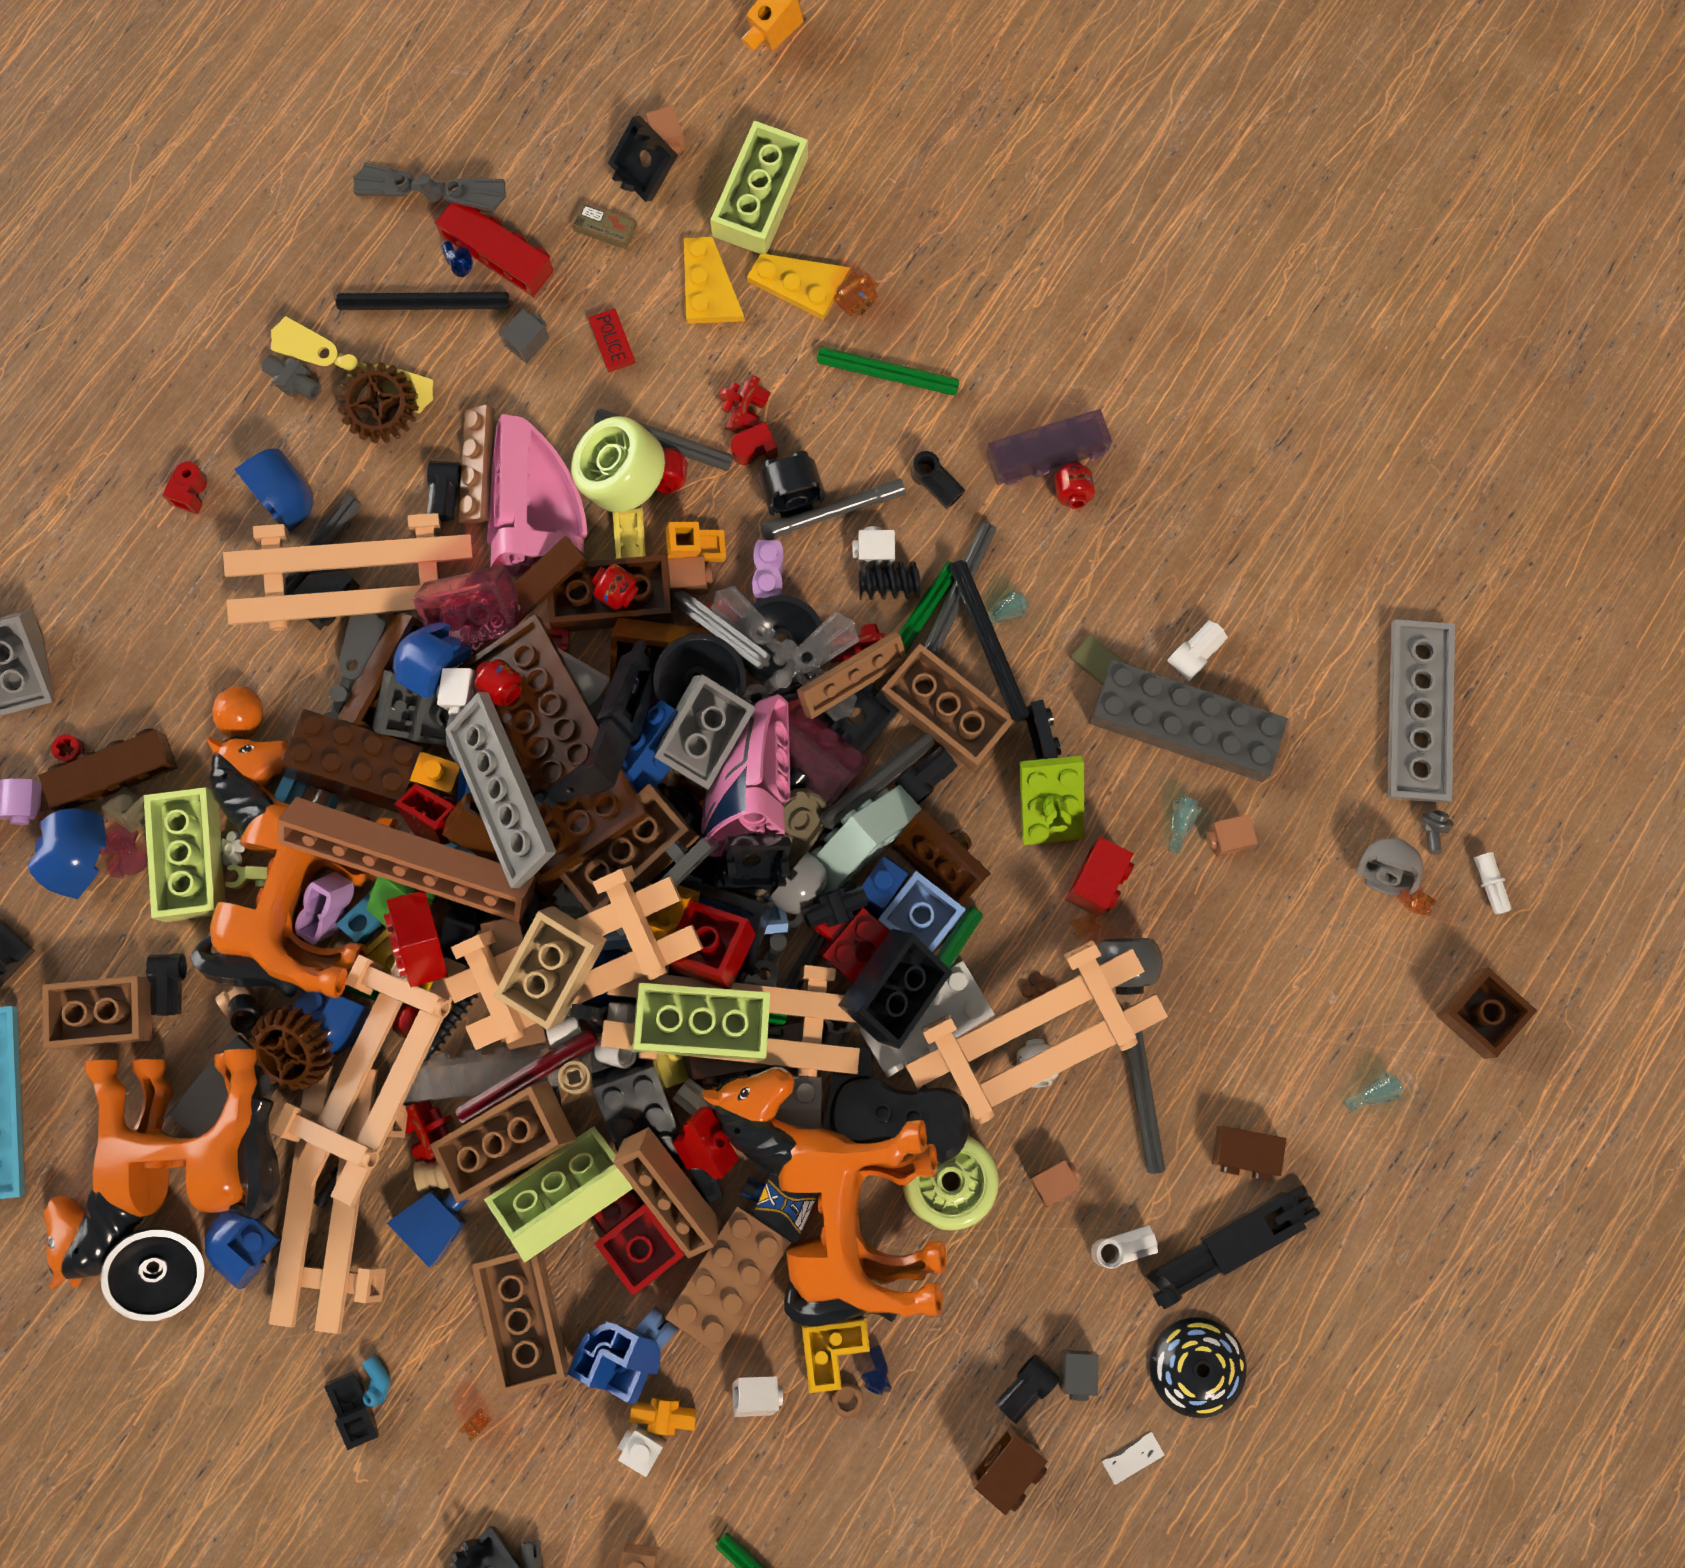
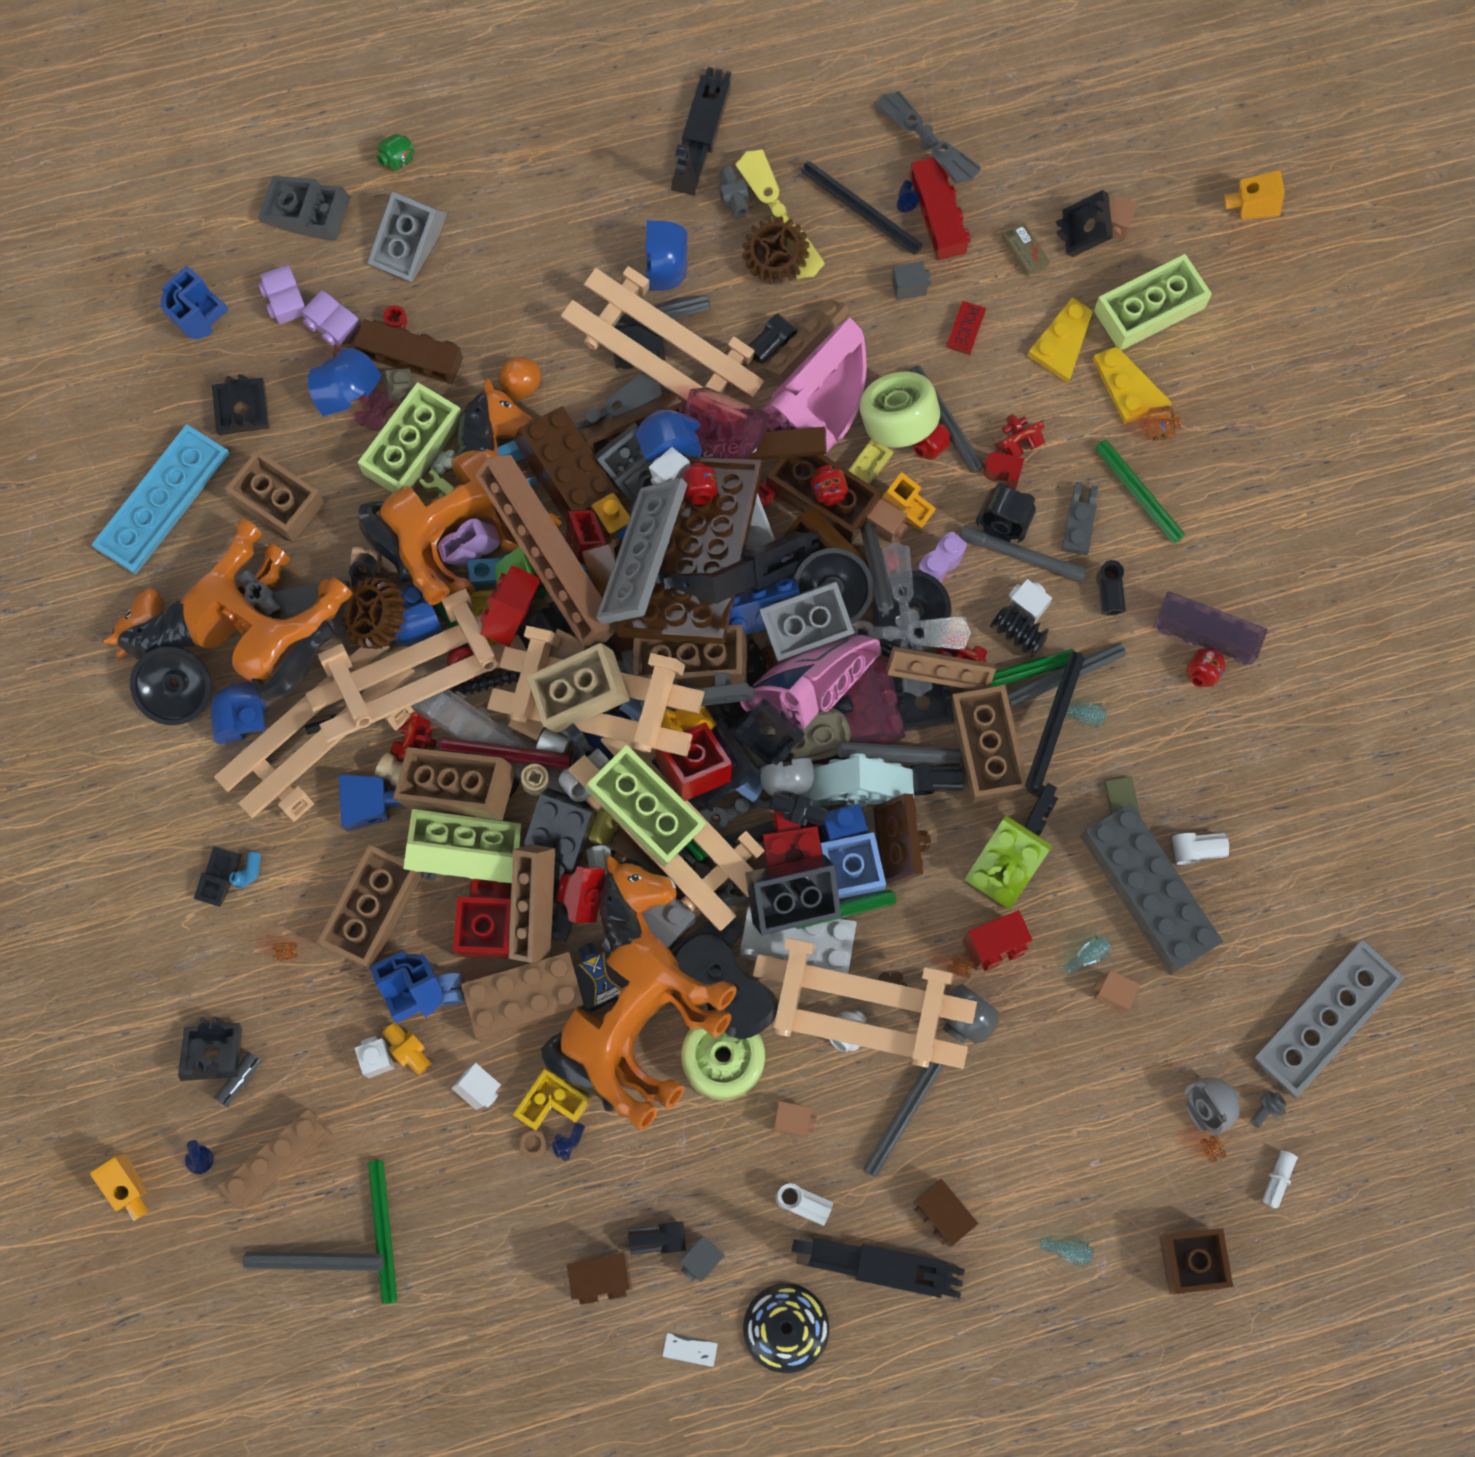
camera: 40 degrees right, 5 degrees down
black piece [146,953,187,1016] -> none
red leg [162,461,207,515] -> none
none -> dark grey axle [237,571,283,619]
none -> black hinge [671,66,732,196]
none -> dark grey hinge [1062,482,1098,556]

